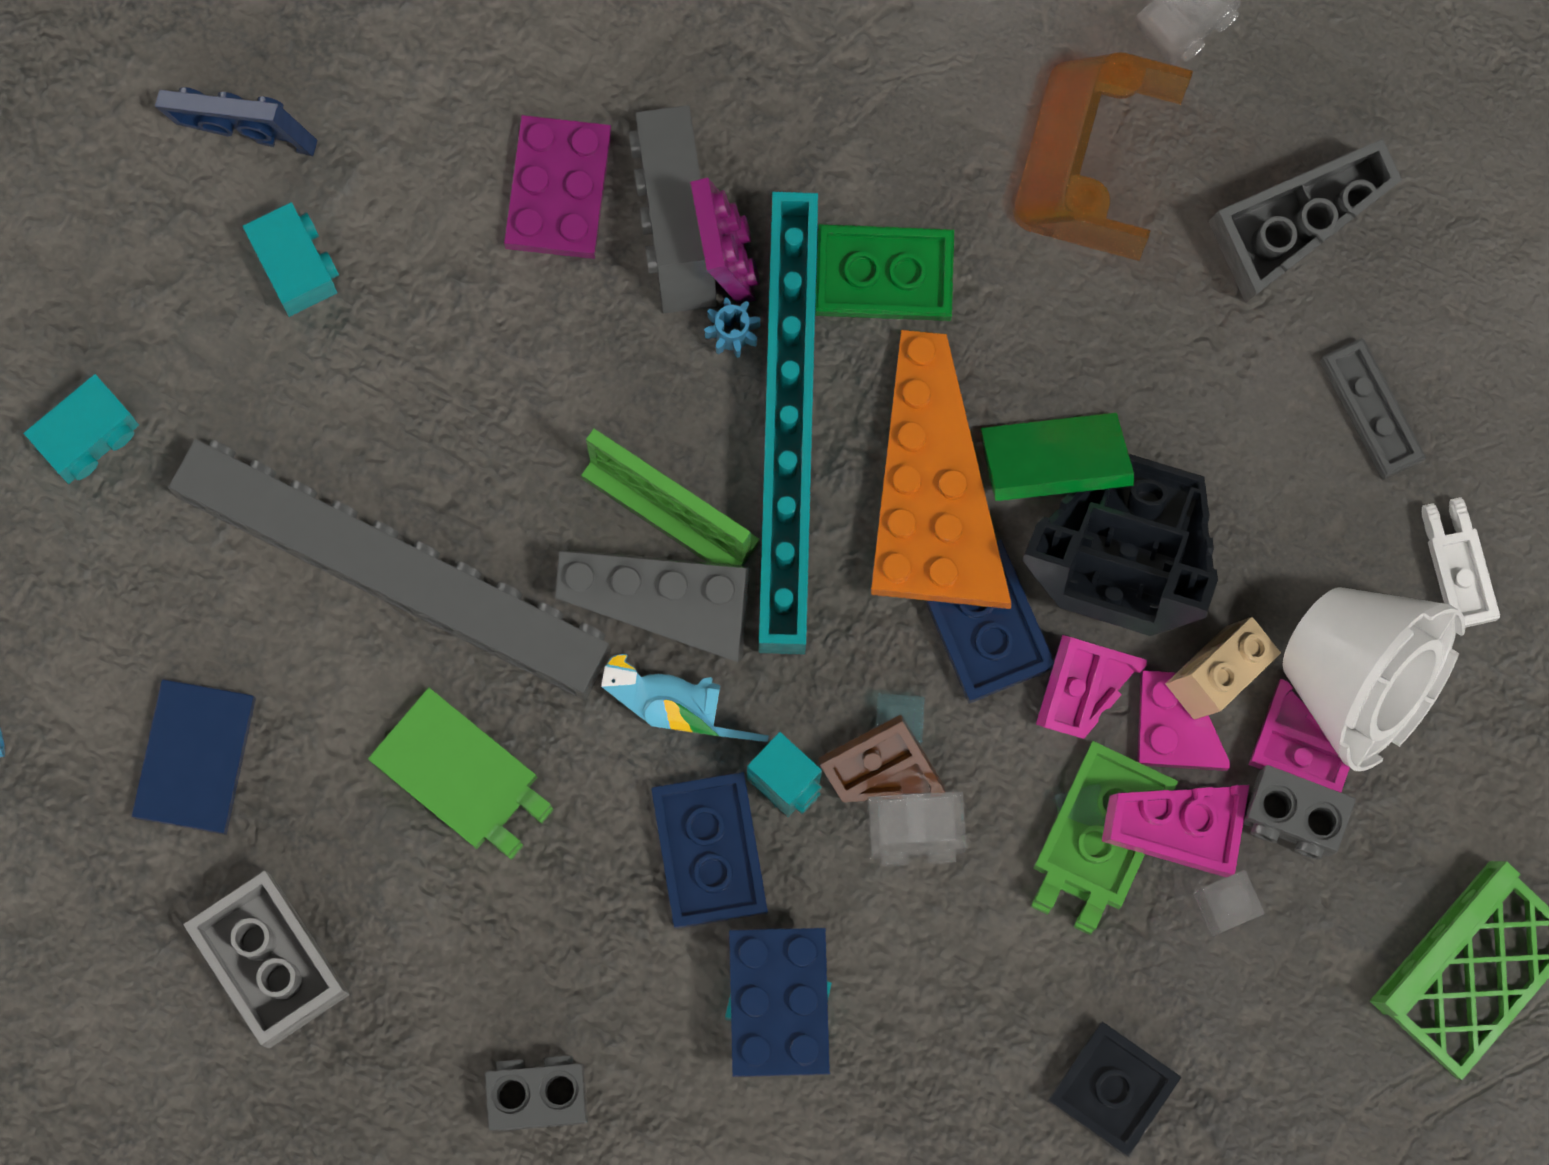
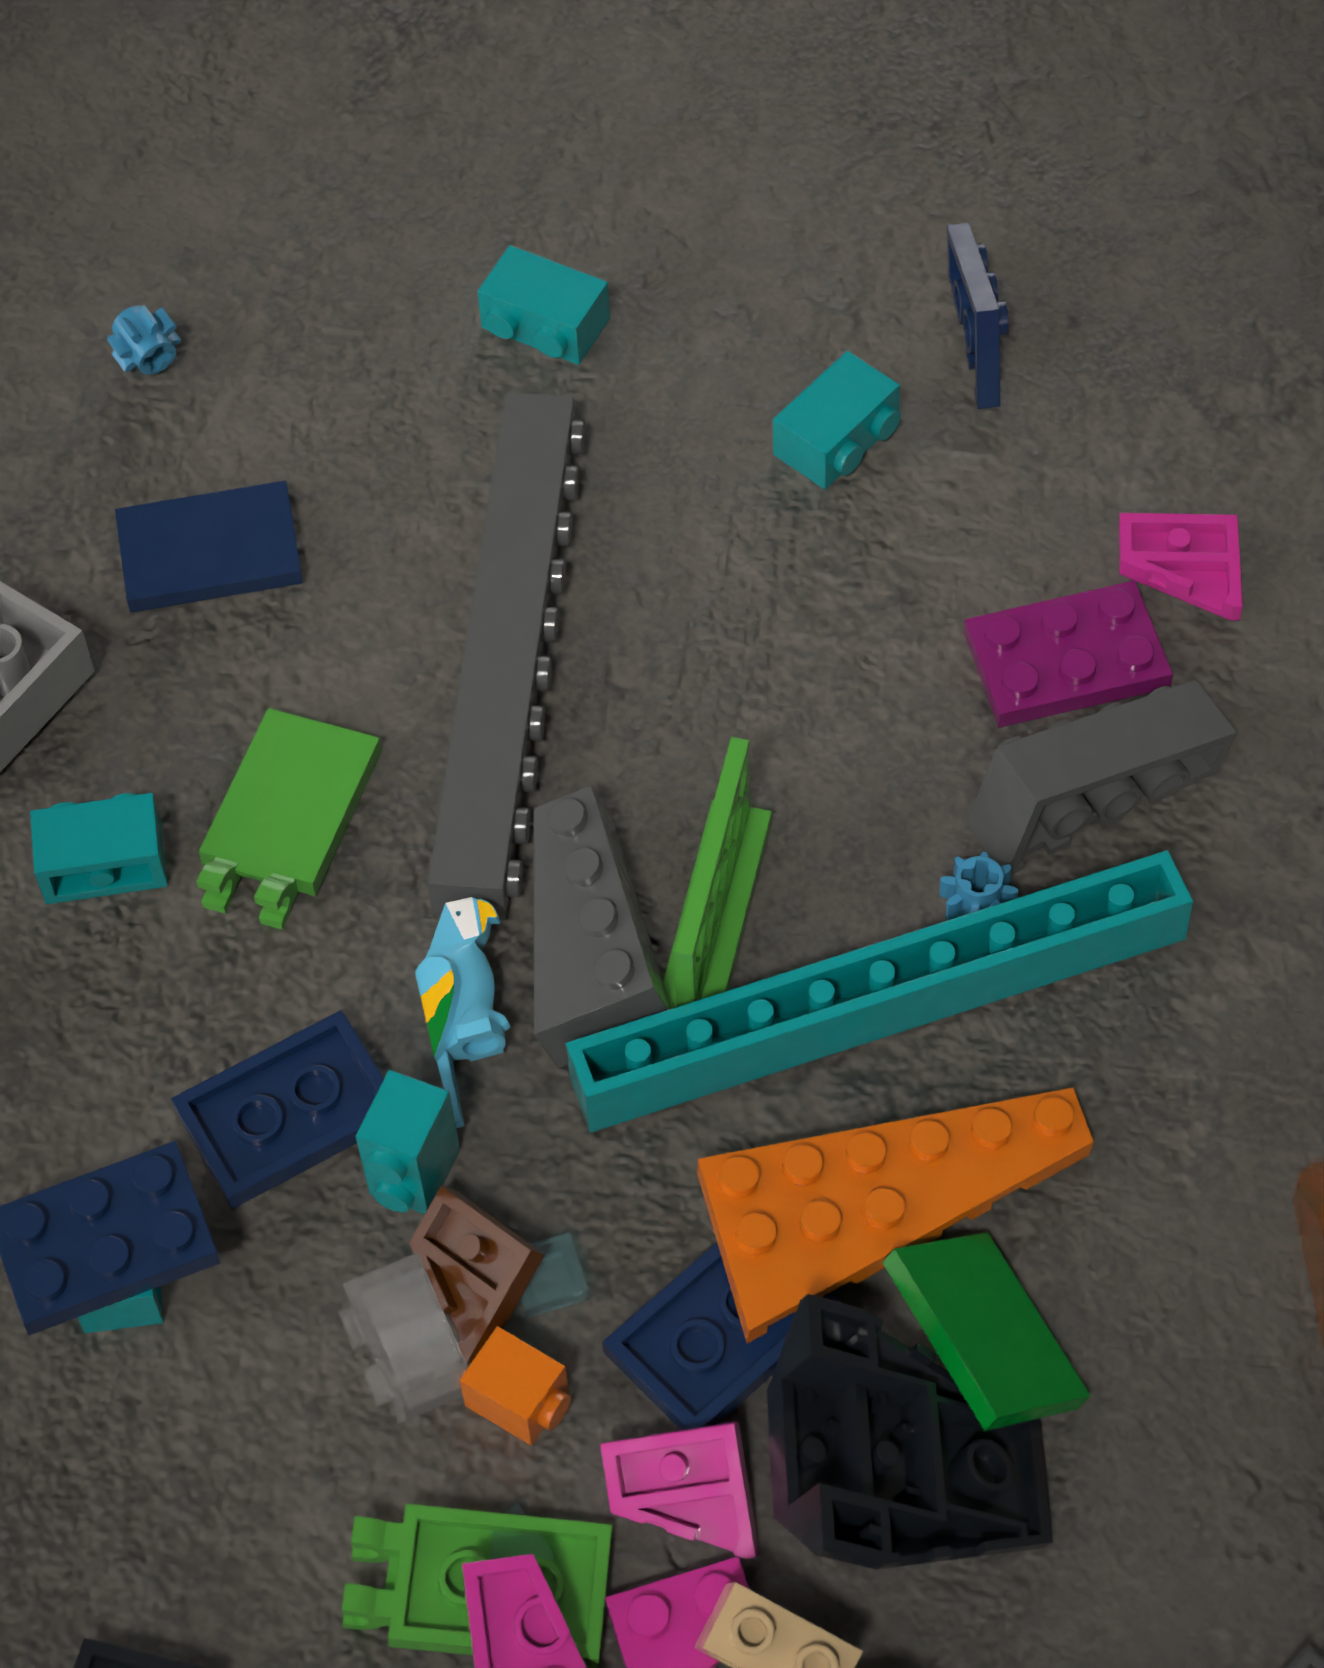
camera: 75 degrees right, 20 degrees down
magenta plate [690,177,760,305] -> none
green tile [815,224,954,321] -> none
none -> teal brick [30,793,168,905]
none -> orange brick [459,1326,571,1446]
none -> dark pink wing [1118,513,1242,621]

